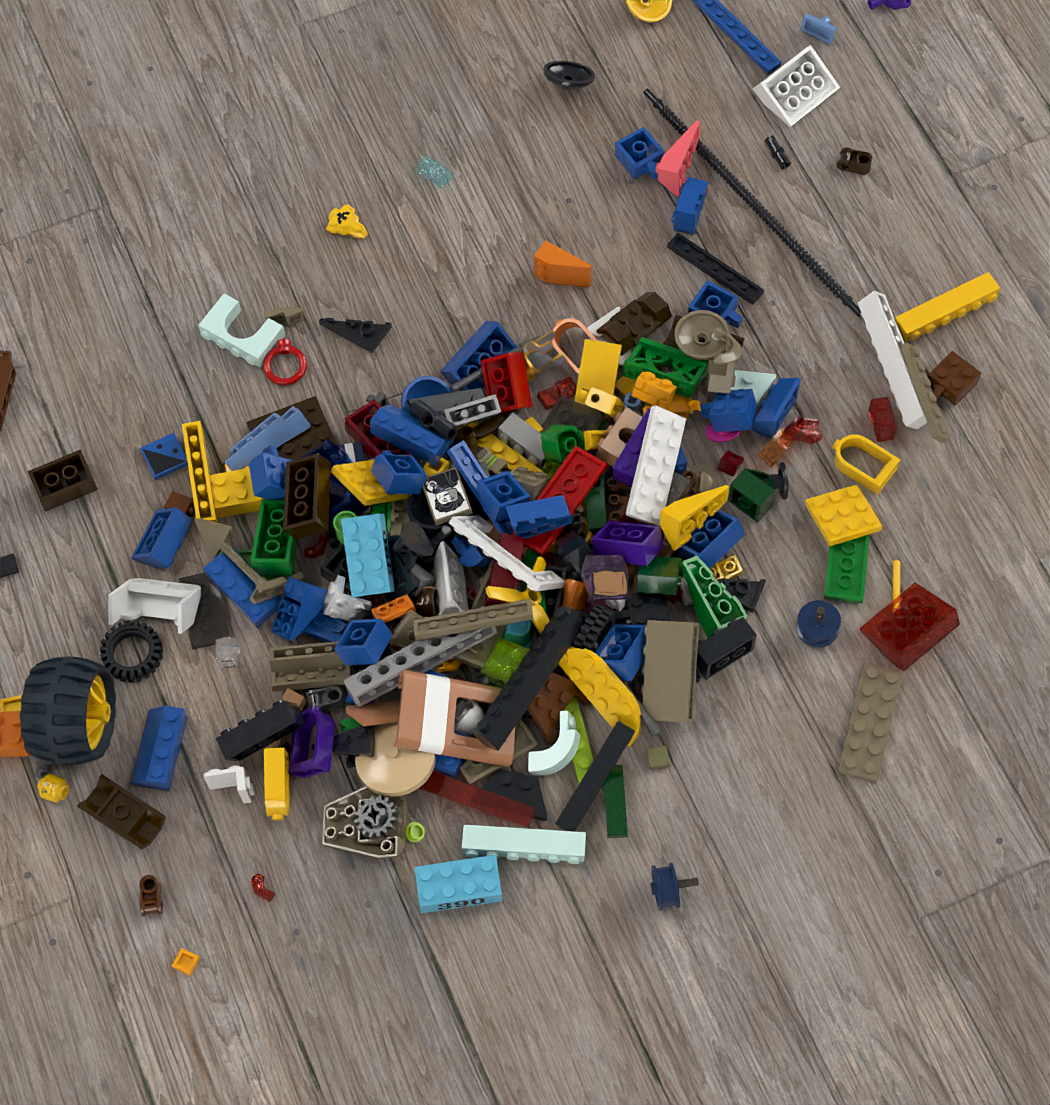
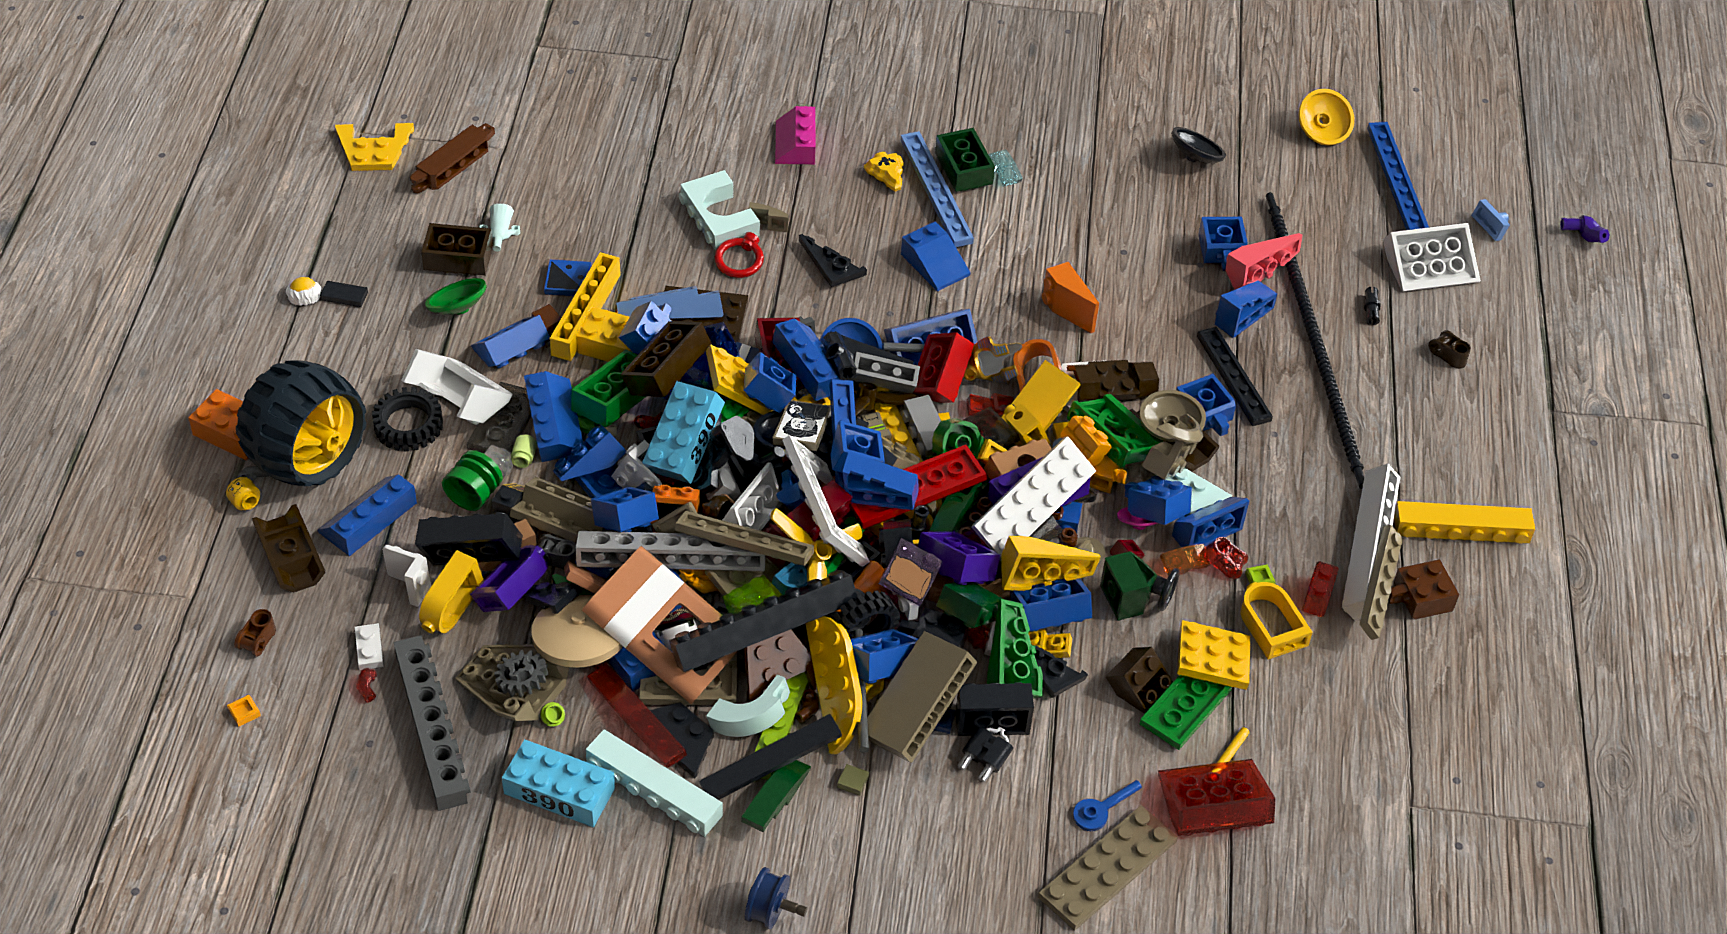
camera: 25 degrees right, 15 degrees down
dark tan piece [195,518,287,605] -> none
dark blue wheel [796,600,841,648] -> none
none -> white plate [355,623,384,670]
none -> dark grey brick [393,635,471,811]
none -> green dish [425,278,487,315]
none -> green wheel [442,450,503,511]
none -> light aqua piece [480,204,520,252]
none -> black slope [492,483,524,524]
none -> yellowish green brick [511,434,538,468]
none -> dark pink slope [775,106,816,165]
none -> reddish brown arm [795,689,819,723]
none -> medium blue plate [900,131,974,247]
none -> blue slope [901,221,971,291]
none -> dark green brick [935,127,995,192]
none -> black piece [958,727,1014,782]
none -> blue piece [1073,780,1142,831]
none -> dark brown slope [1106,647,1173,714]
none -> lime tile [1245,564,1276,584]

